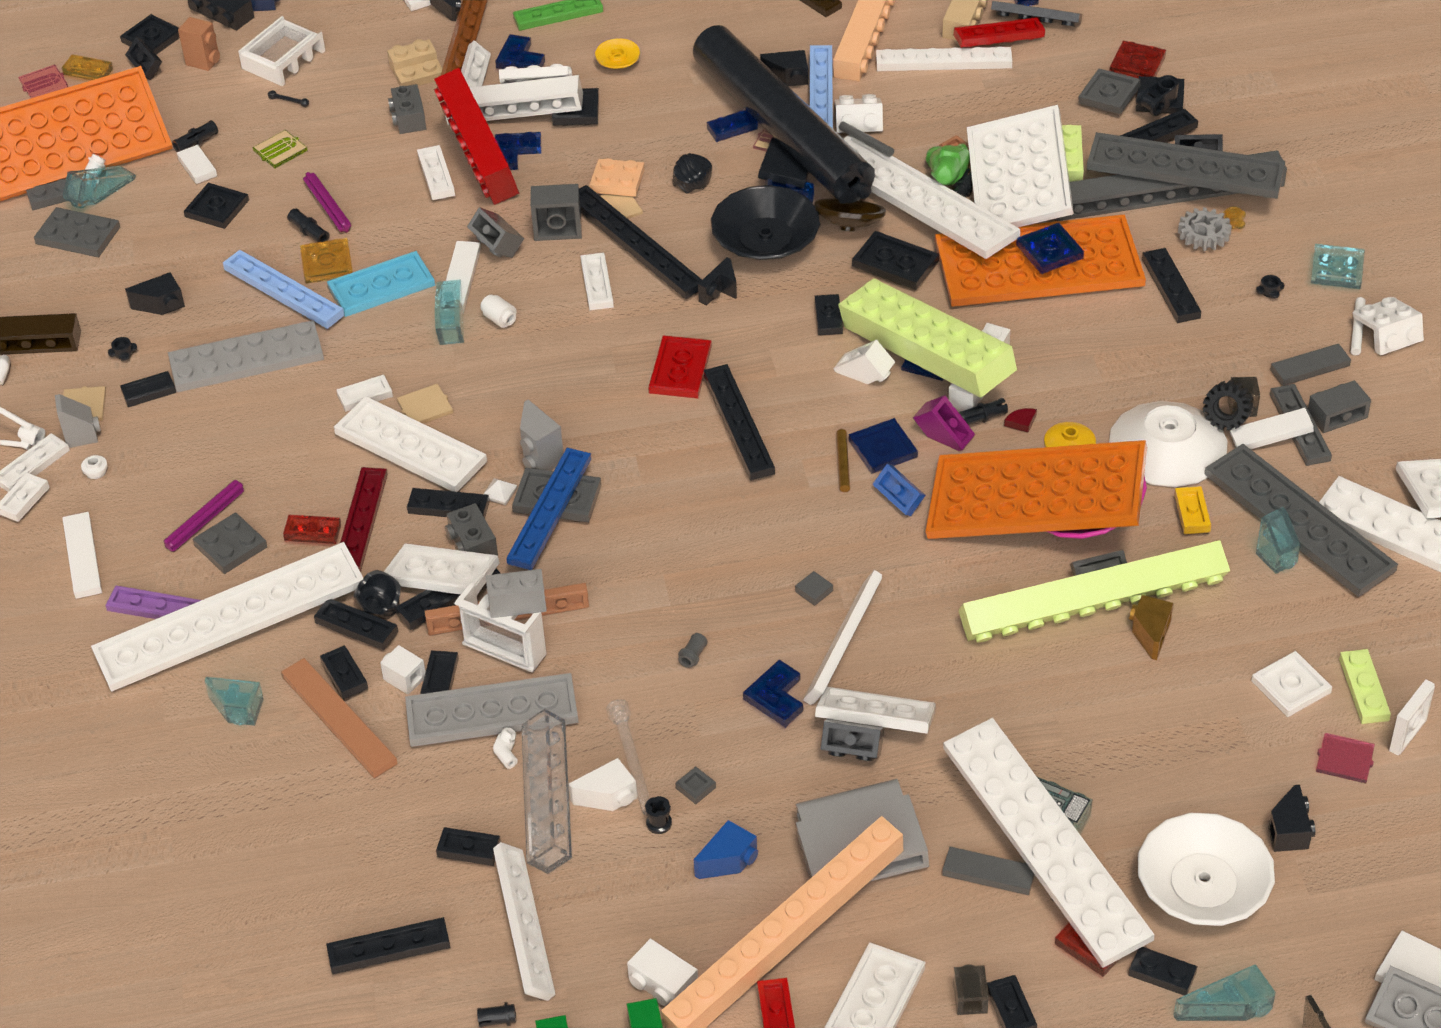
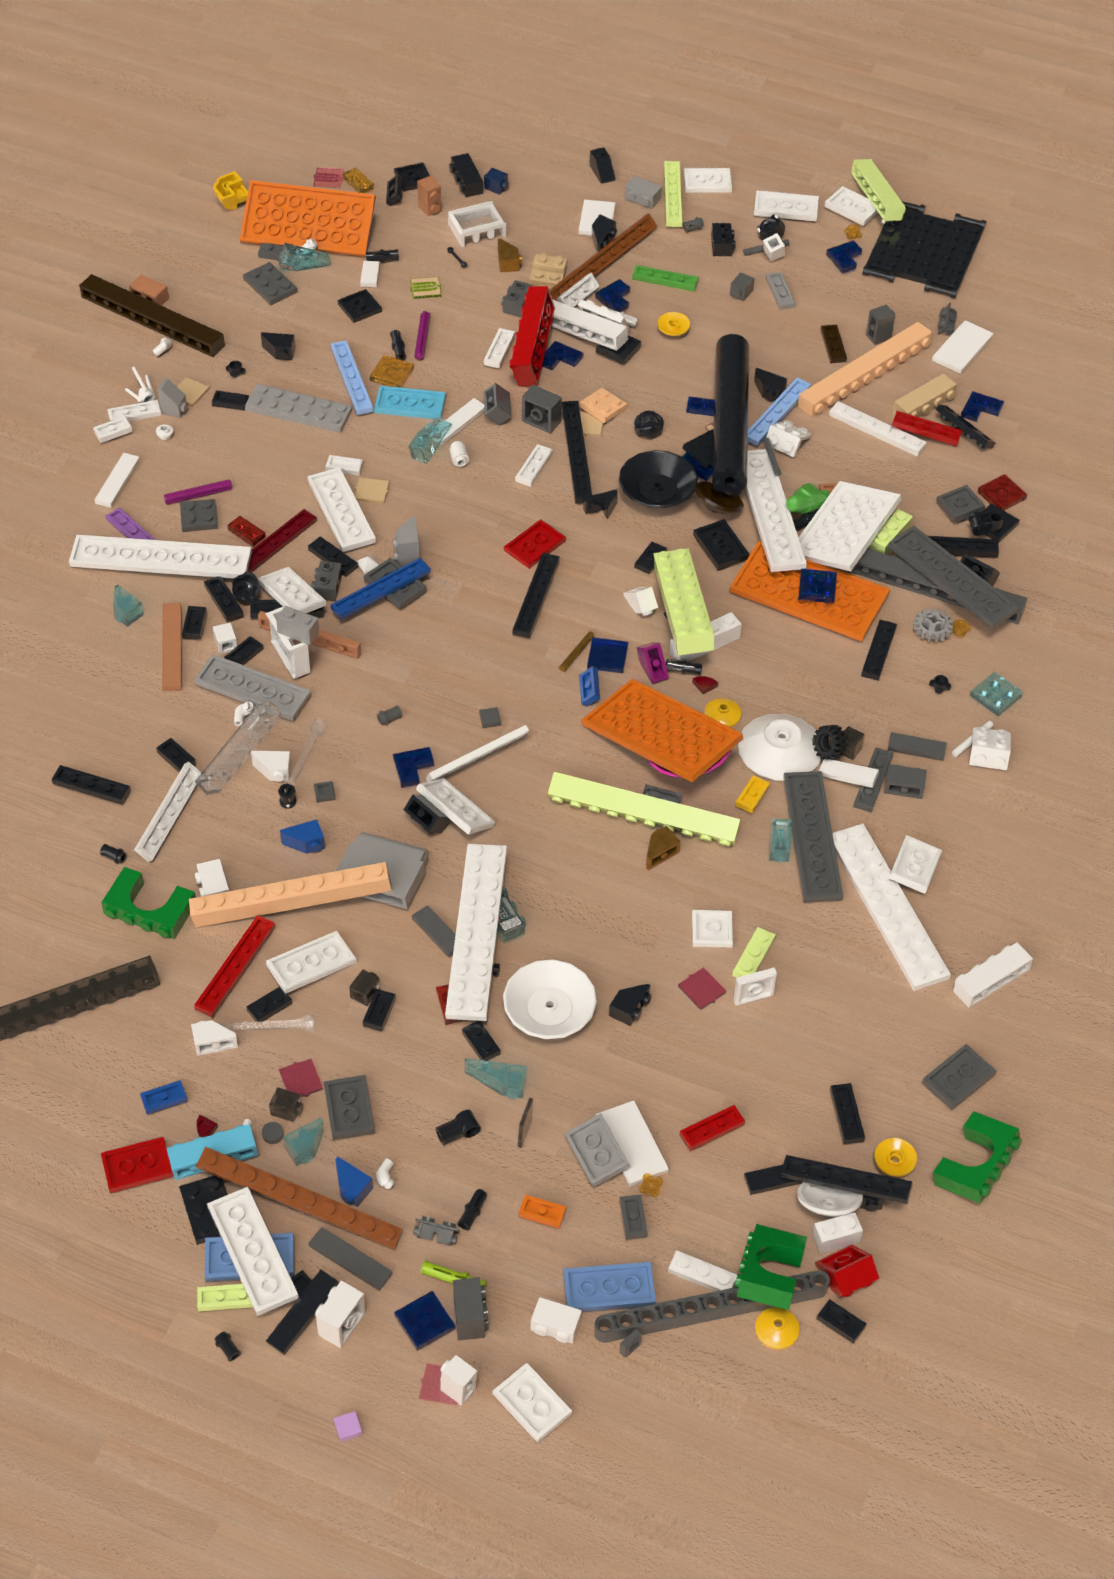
camera: 30 degrees right, 5 degrees up
none -> pearl gold slope [498,238,522,272]

